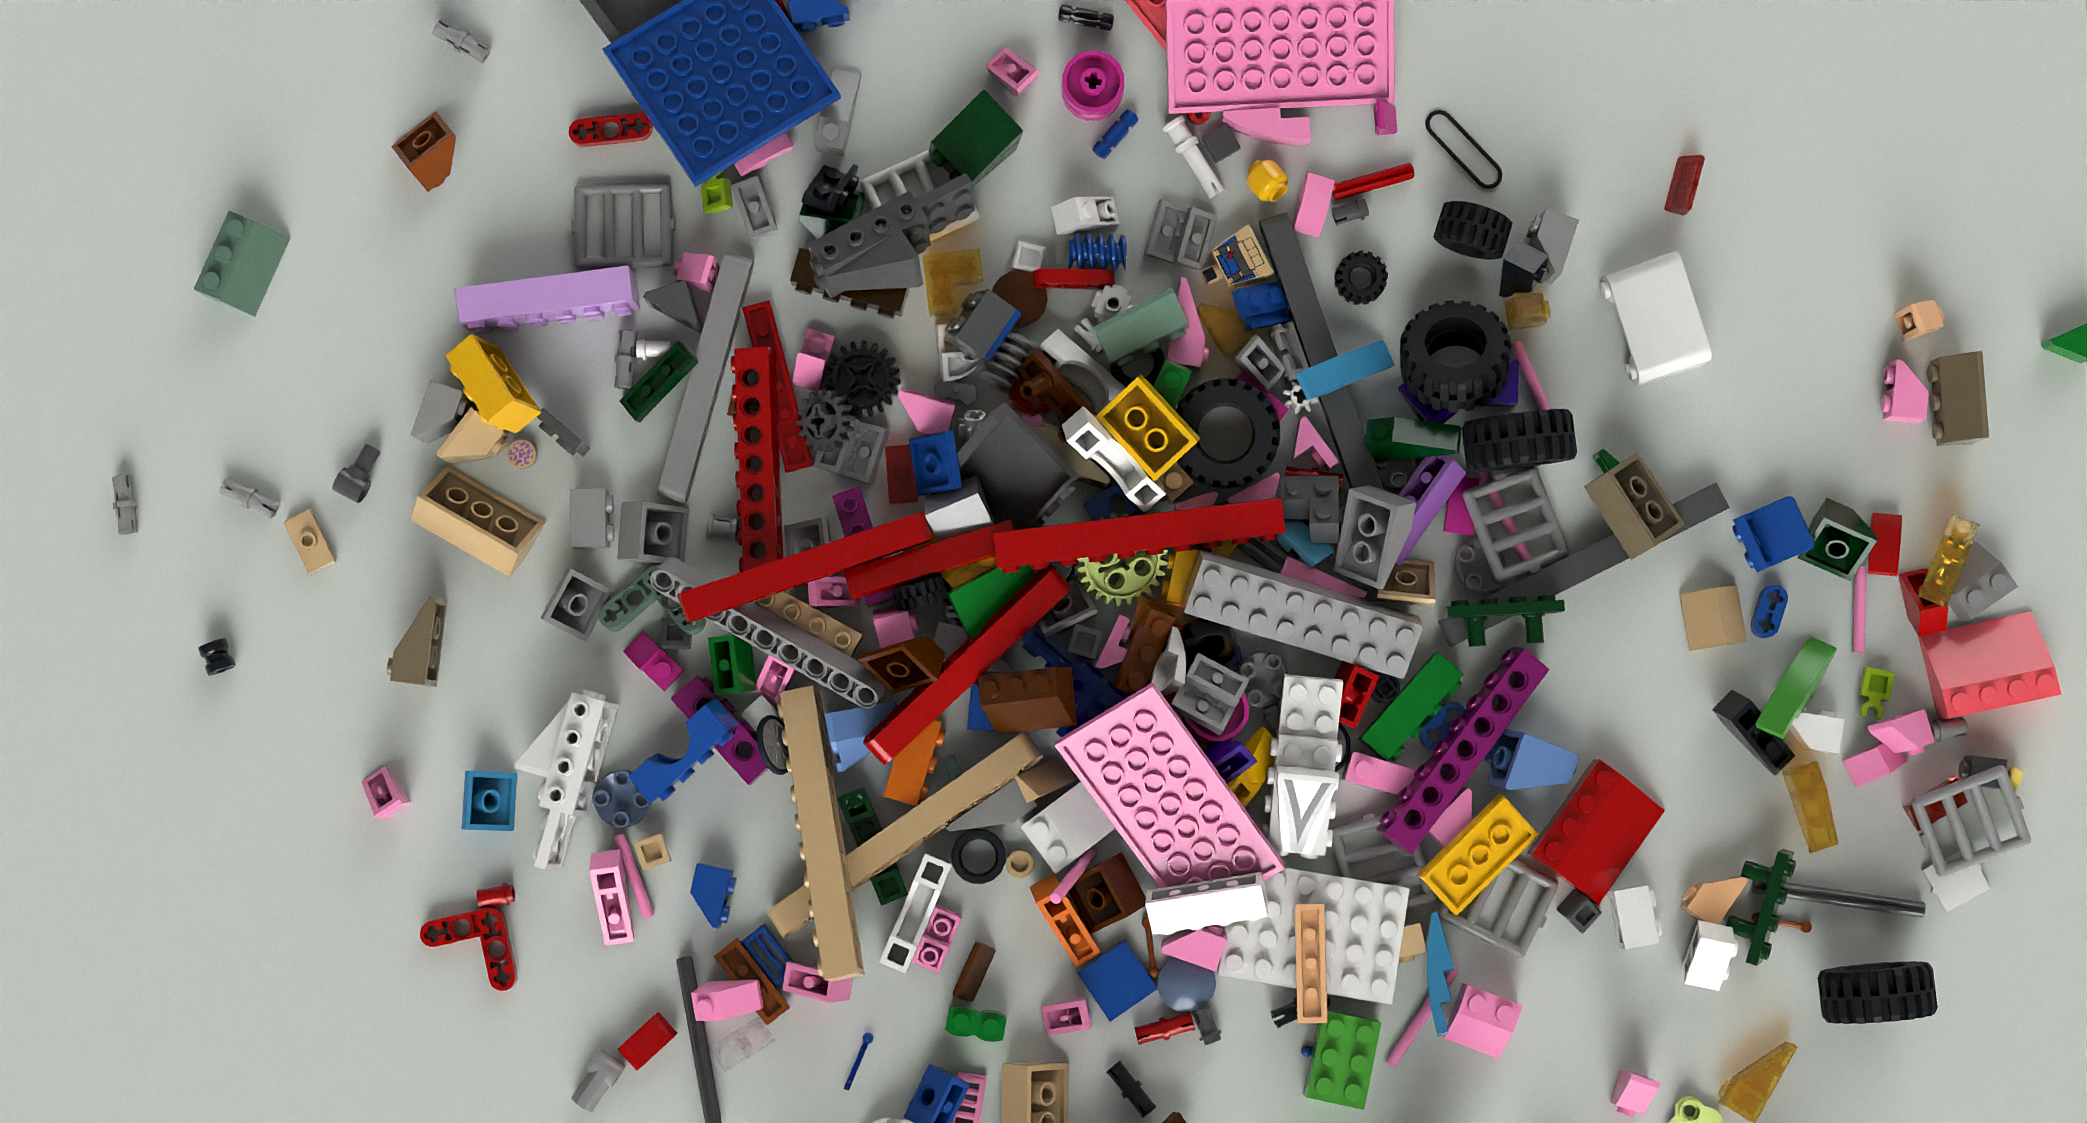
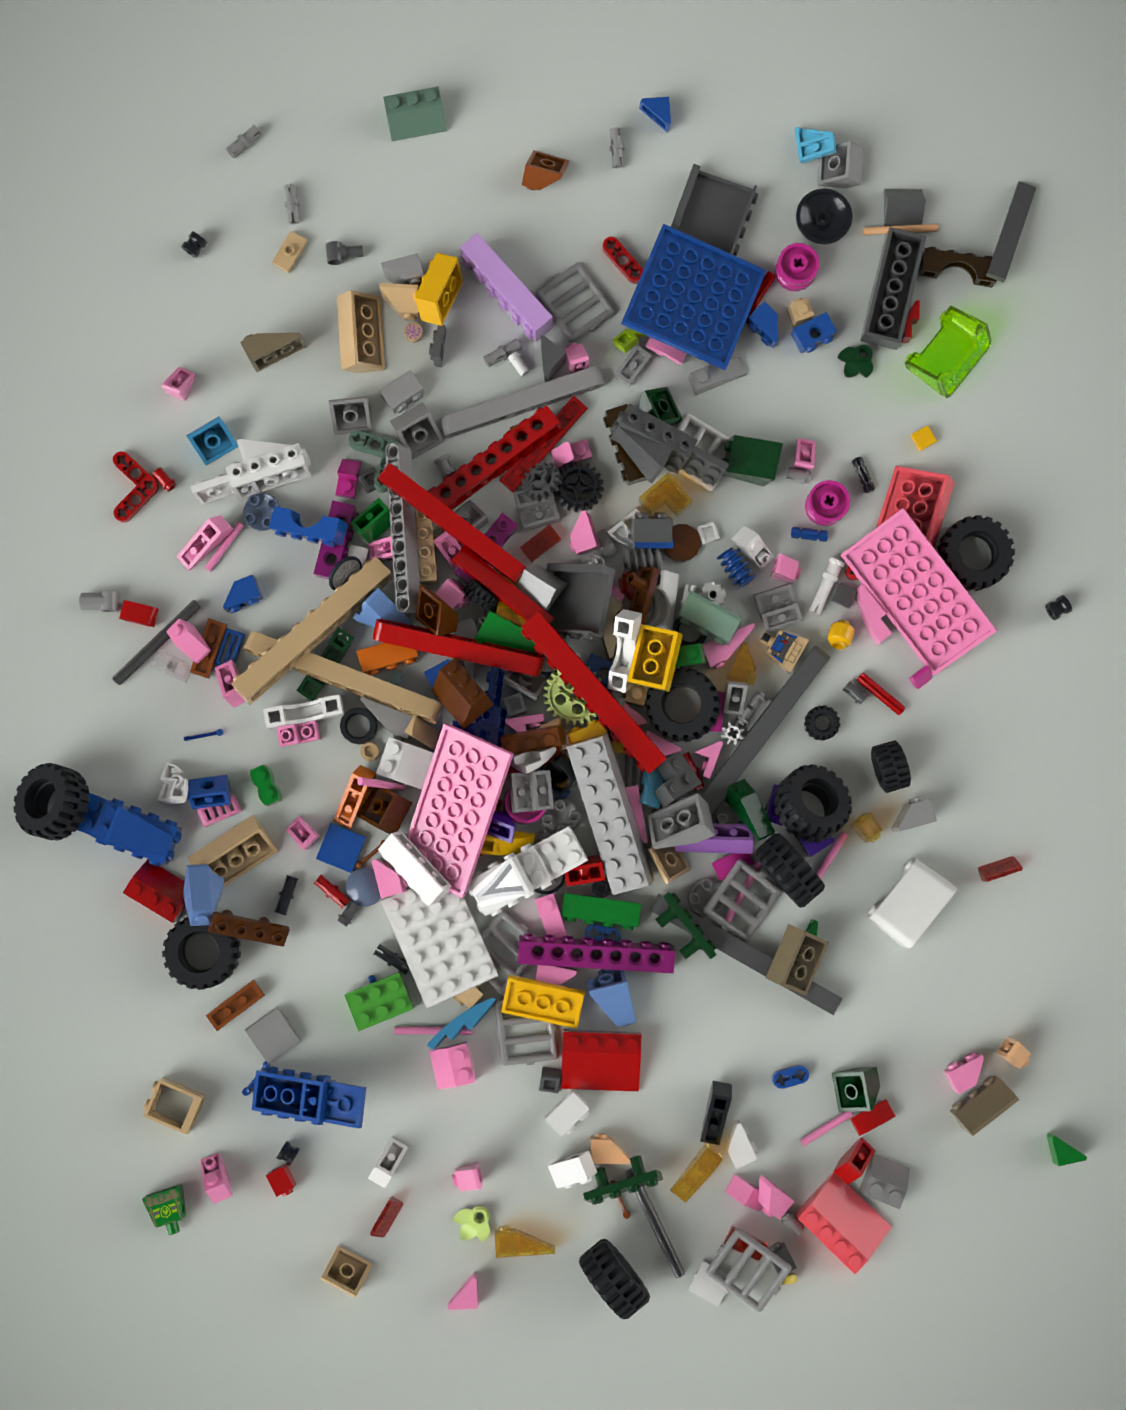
camera: 55 degrees right, 0 degrees up
dark green tile [619,341,698,423] -> none
tan tile [634,833,672,871] -> none
black bracket [801,164,860,216] -> none
blue tile [909,430,962,496] -> none
reddish brown slope [952,941,996,1002] -> none
red beam [1033,268,1115,290] -> none
blue plate [1232,281,1292,332] -> none
bright pink slope [1292,171,1335,238] -> none
dark azure slope [1295,340,1395,400] -> none
light nougat plate [1295,904,1328,1023] -> none
black piece [1425,110,1503,189] -> none
black slope [1499,240,1549,298] -> none
tan slope [1679,585,1747,651] -> none
blue bracket [1732,496,1815,572] -> none
bright green slope [1756,637,1837,739] -> none
lime plate [1858,667,1895,720] -> none
clear yellow slope [1918,513,1980,607] -> none
none -> bright pink slope [770,554,801,583]
none -> light grey pin [786,467,811,484]

